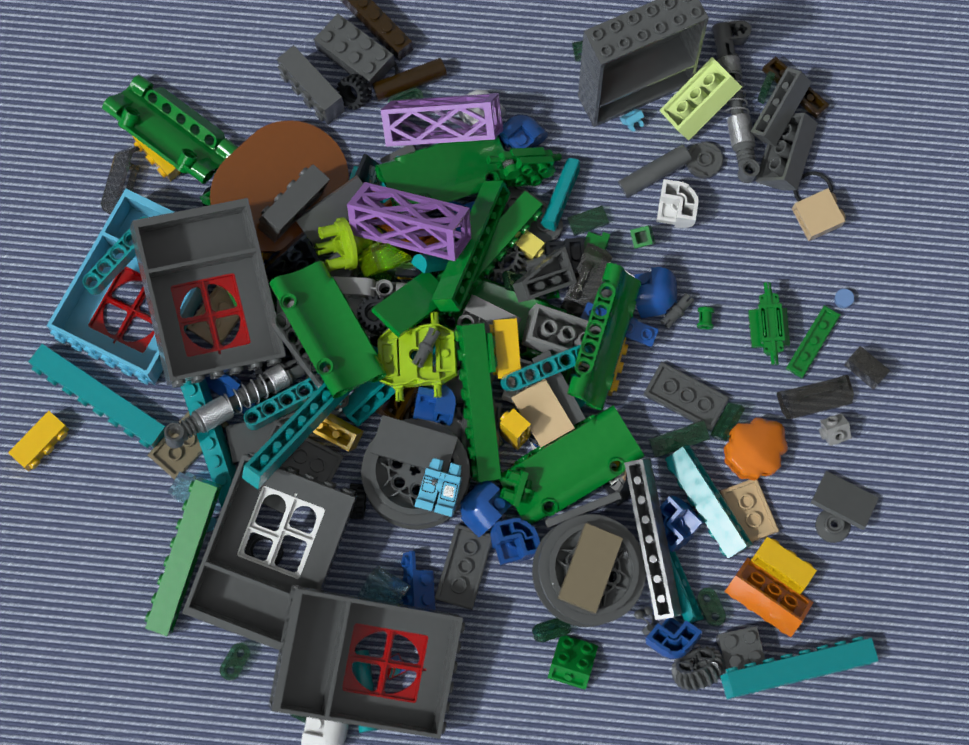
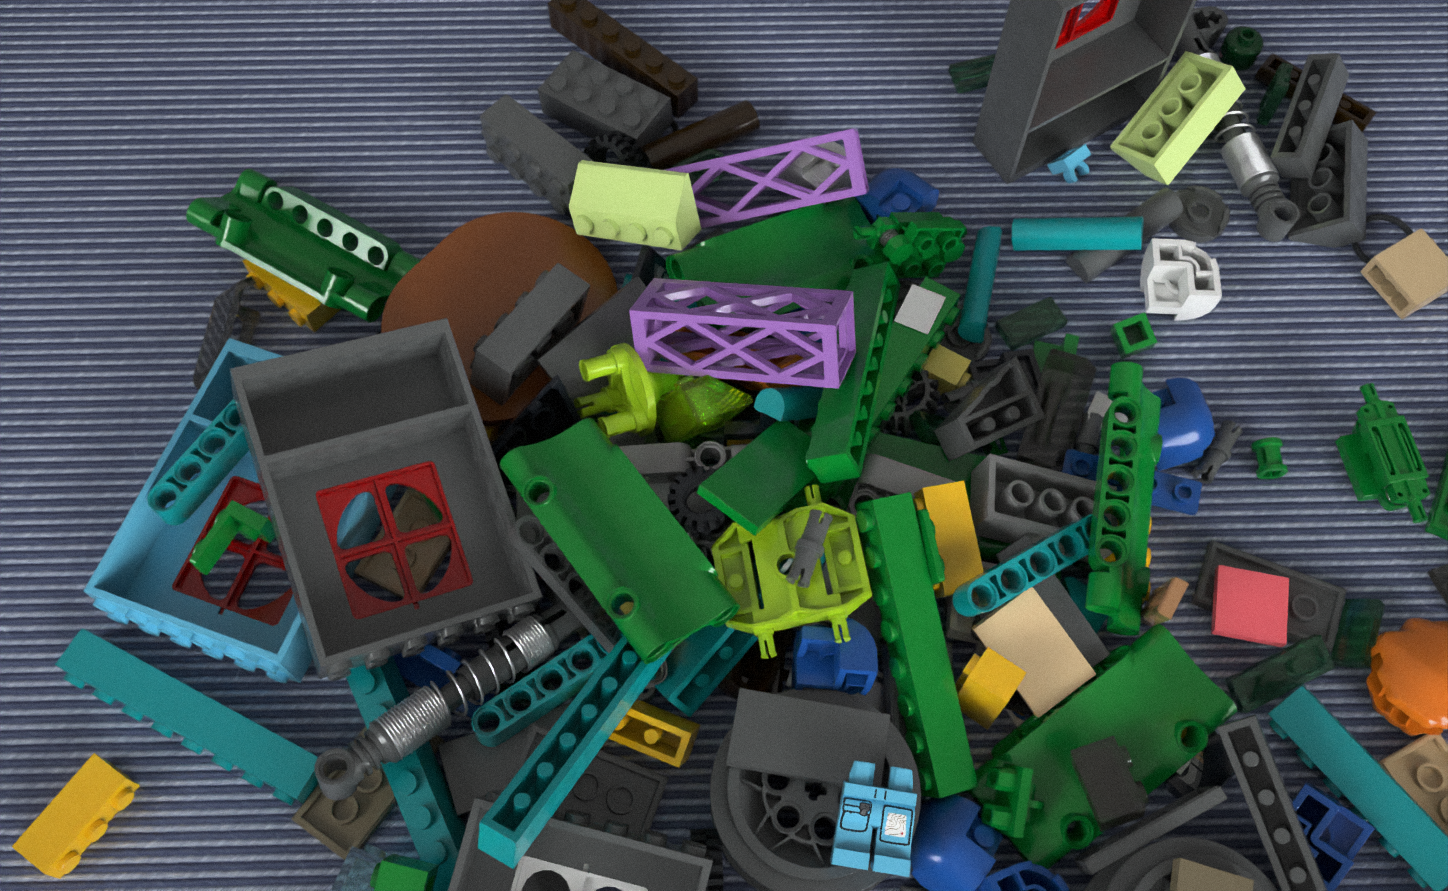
camera: 10 degrees left, 10 degrees down
none -> green bracket [189,500,275,575]
none -> yellowish green slope [569,160,702,251]
none -> white sticker [894,284,946,335]
none -> teal brick [1012,216,1144,251]
none -> clear smoke brick [1070,735,1149,832]
none -> medium nougat tile [1141,577,1189,627]
none -> coral tile [1211,565,1289,648]
none -> dark green head [1219,26,1264,71]

